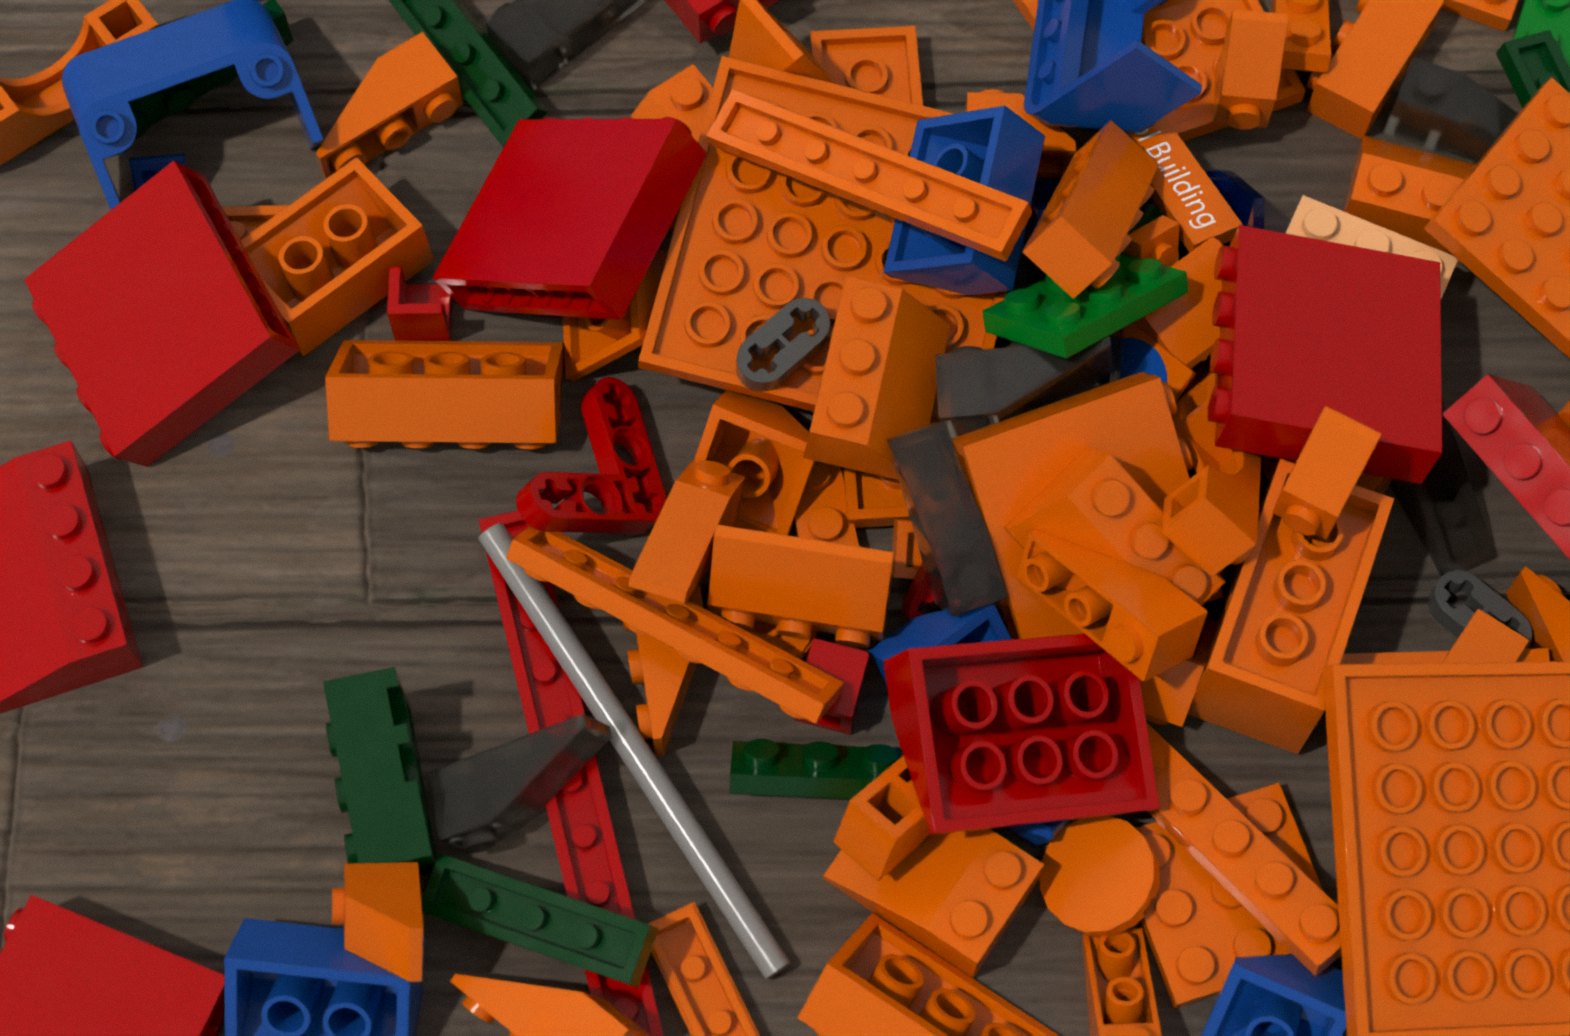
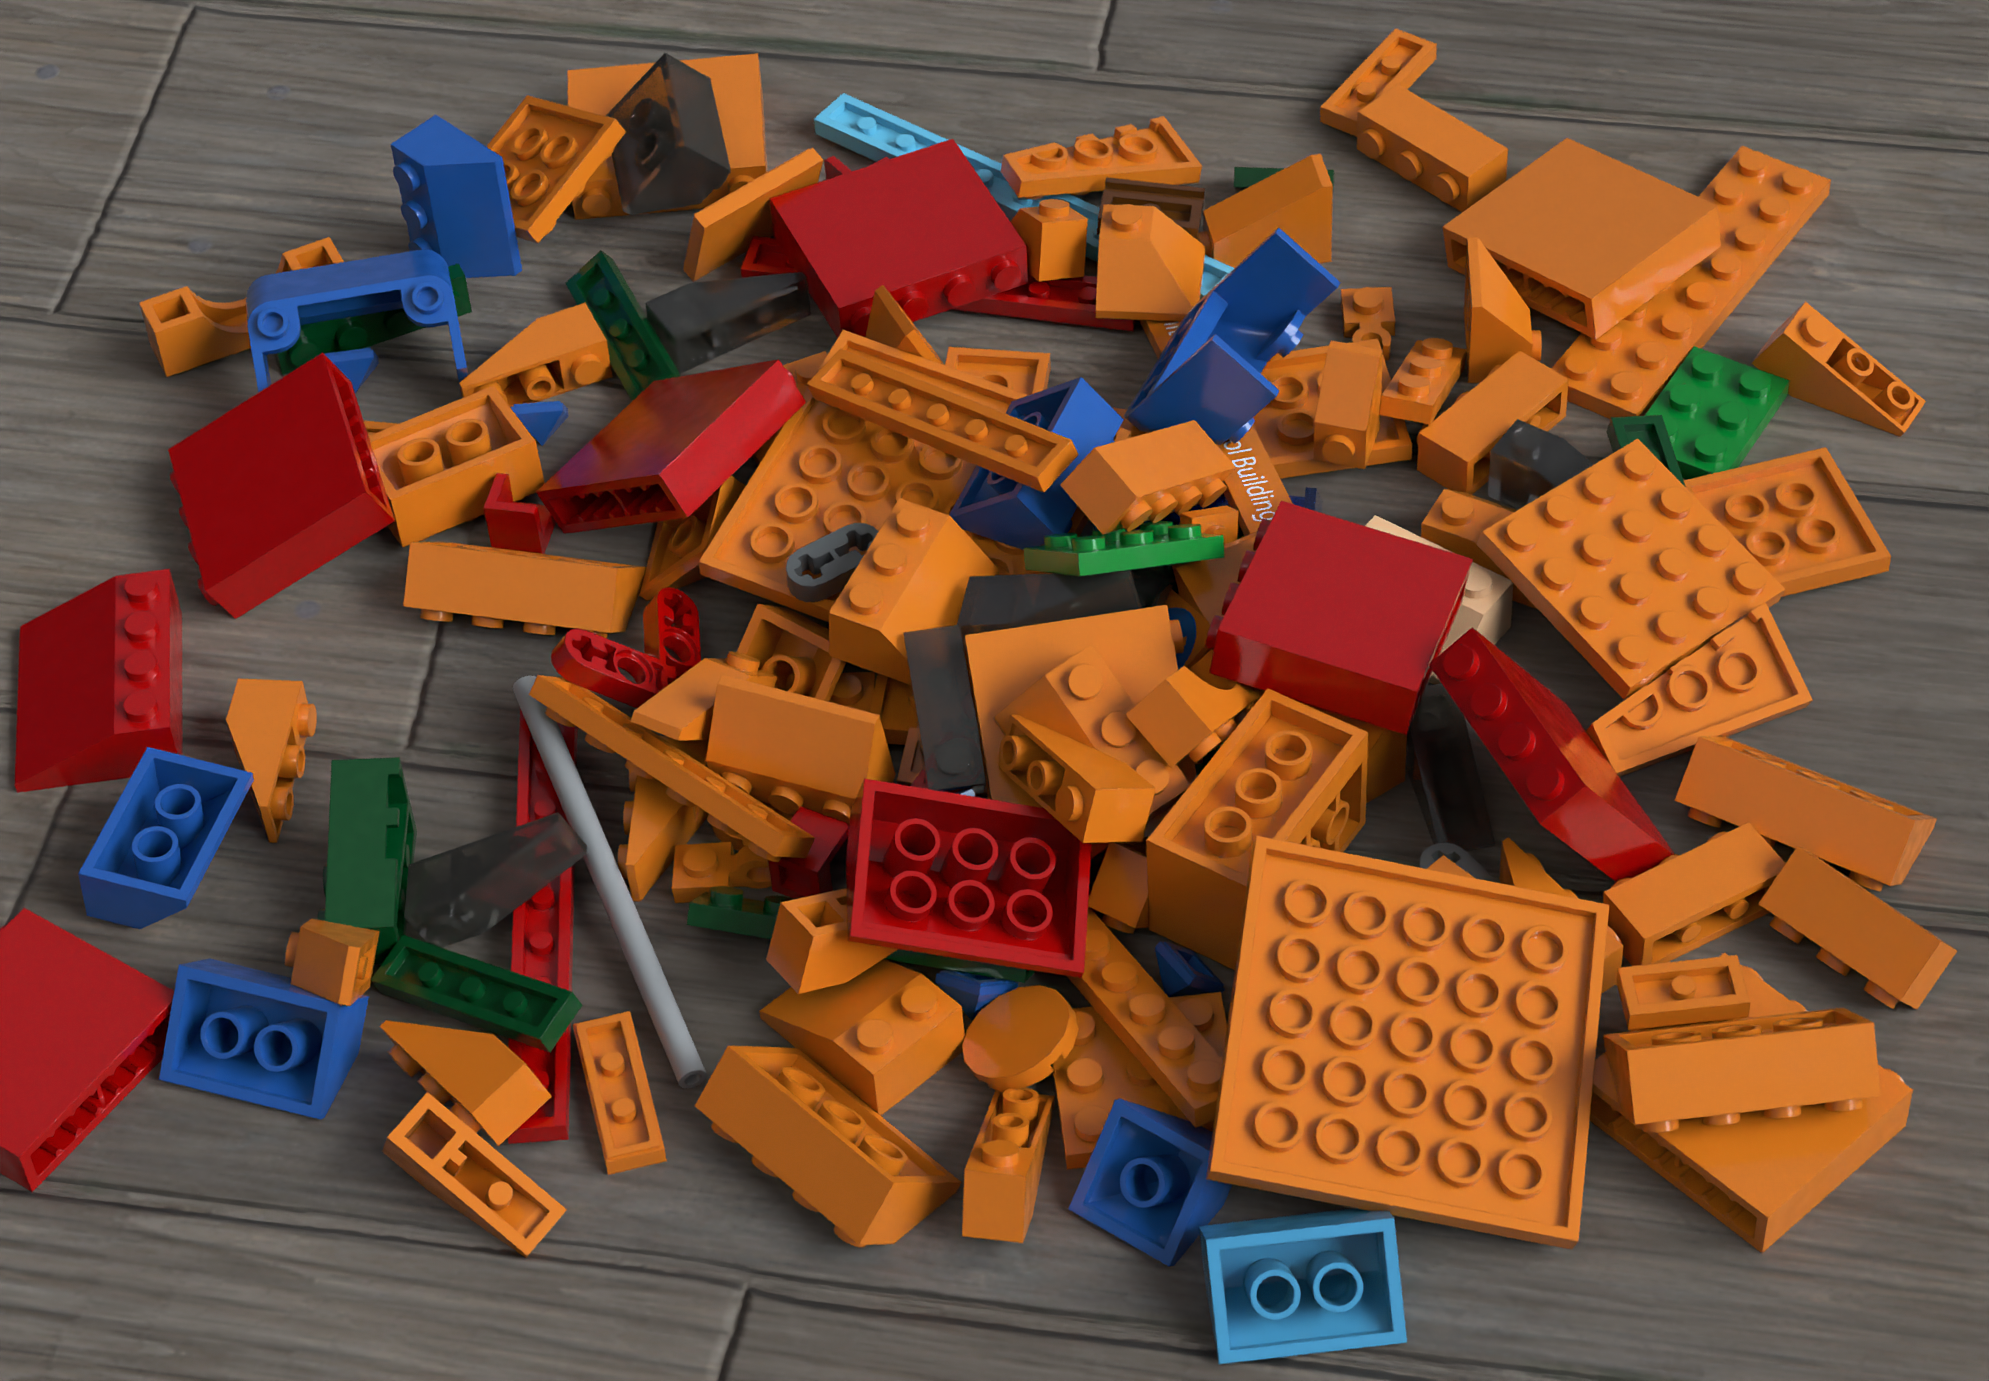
camera: 15 degrees right, 20 degrees down
orange slope [1272,406,1382,540] -> none
none -> blue slope [78,747,254,929]
none -> orange slope [226,678,317,843]
none -> blue slope [325,348,379,393]
none -> blue slope [511,401,568,446]
none -> orange plate [671,842,772,903]
none -> blue slope [1155,941,1225,998]

